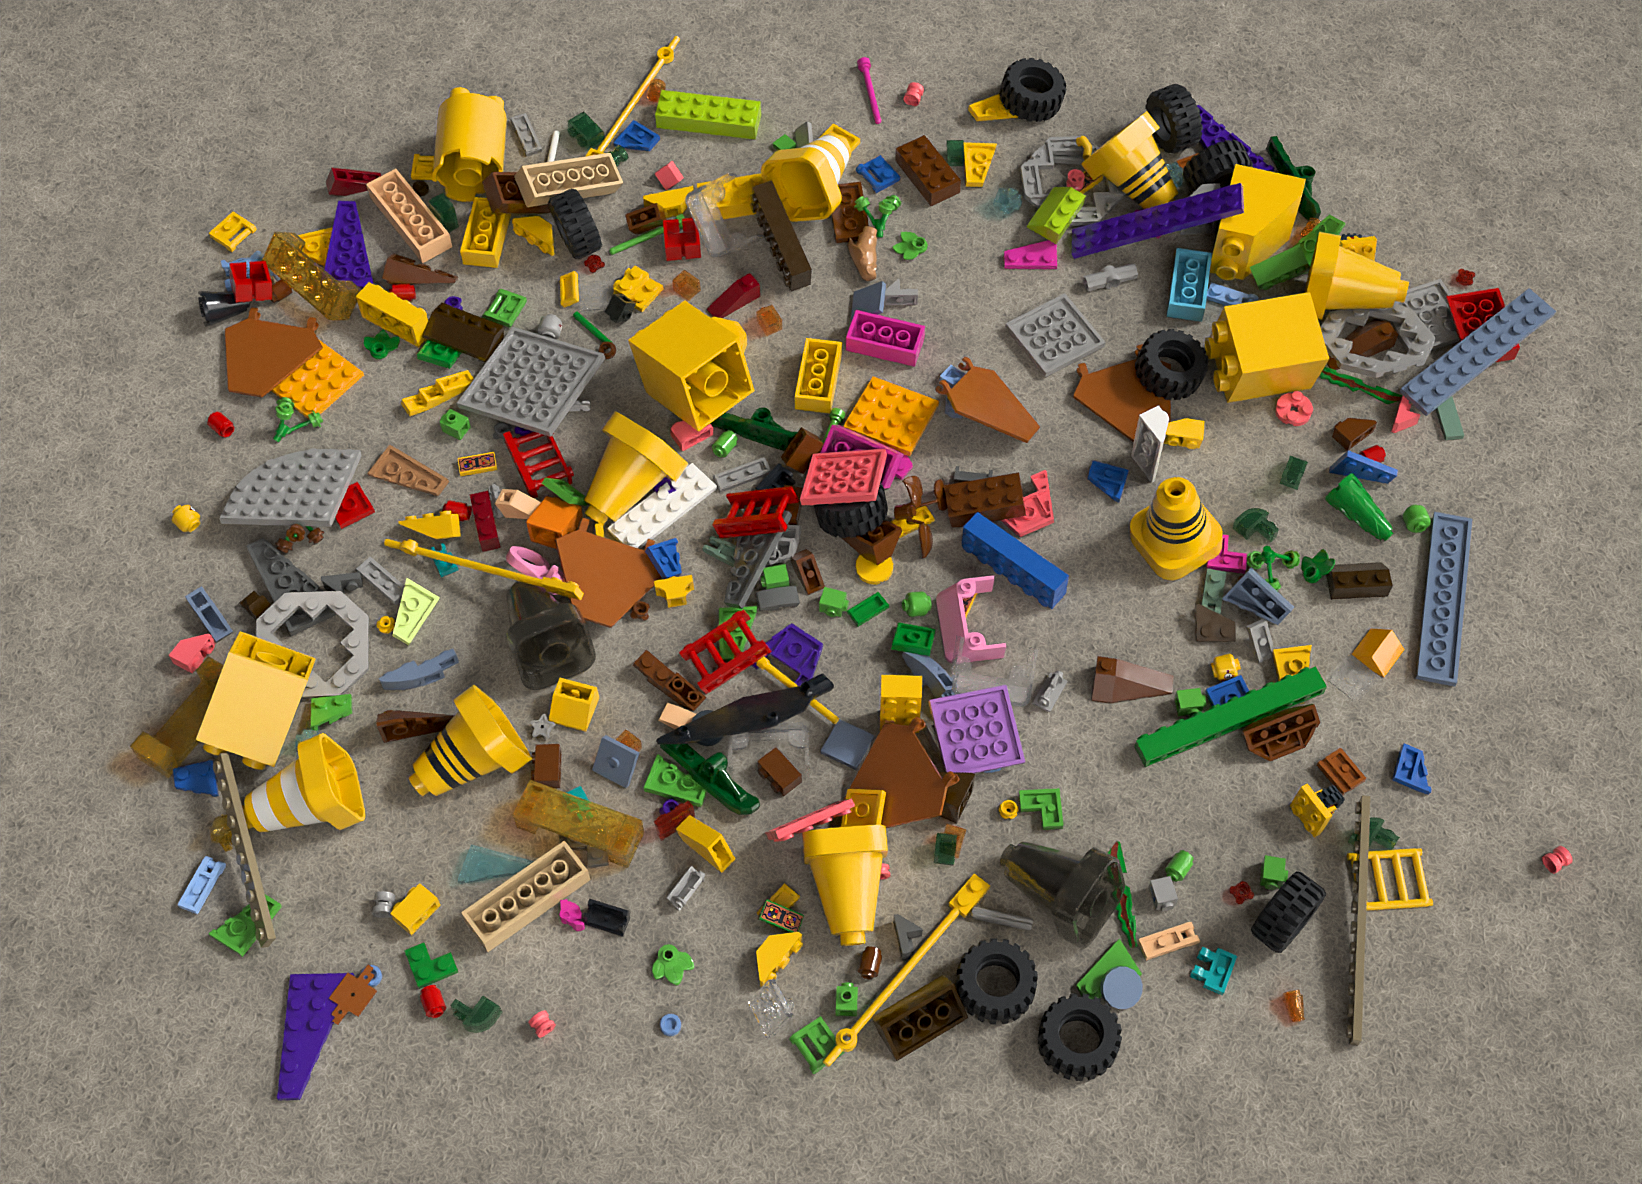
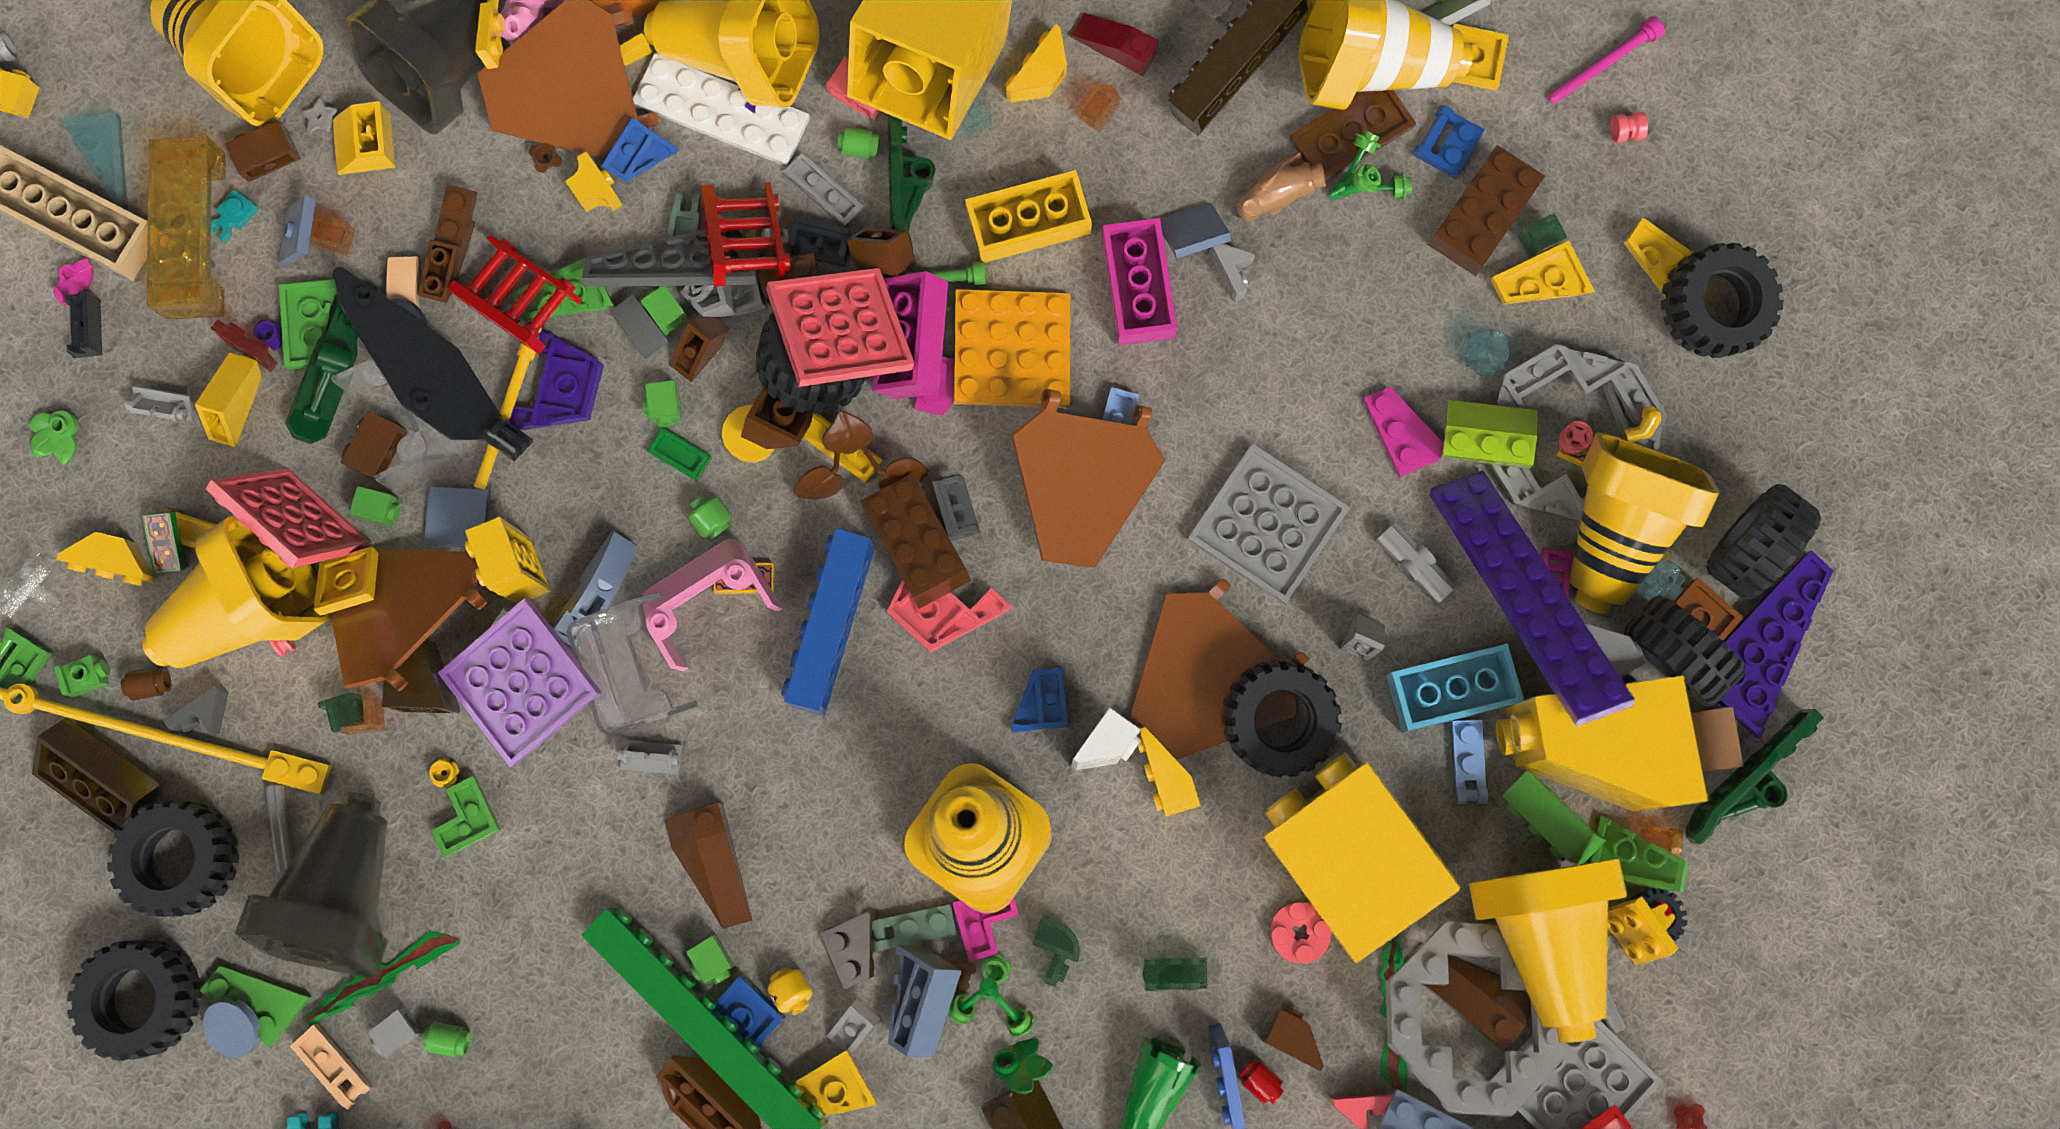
camera: 65 degrees right, 20 degrees up
green plate [891,623,936,656] -> none
bright green plate [893,232,928,260] -> none
none -> bright green brick [349,486,401,528]
none -> light grey slope [1340,612,1385,661]

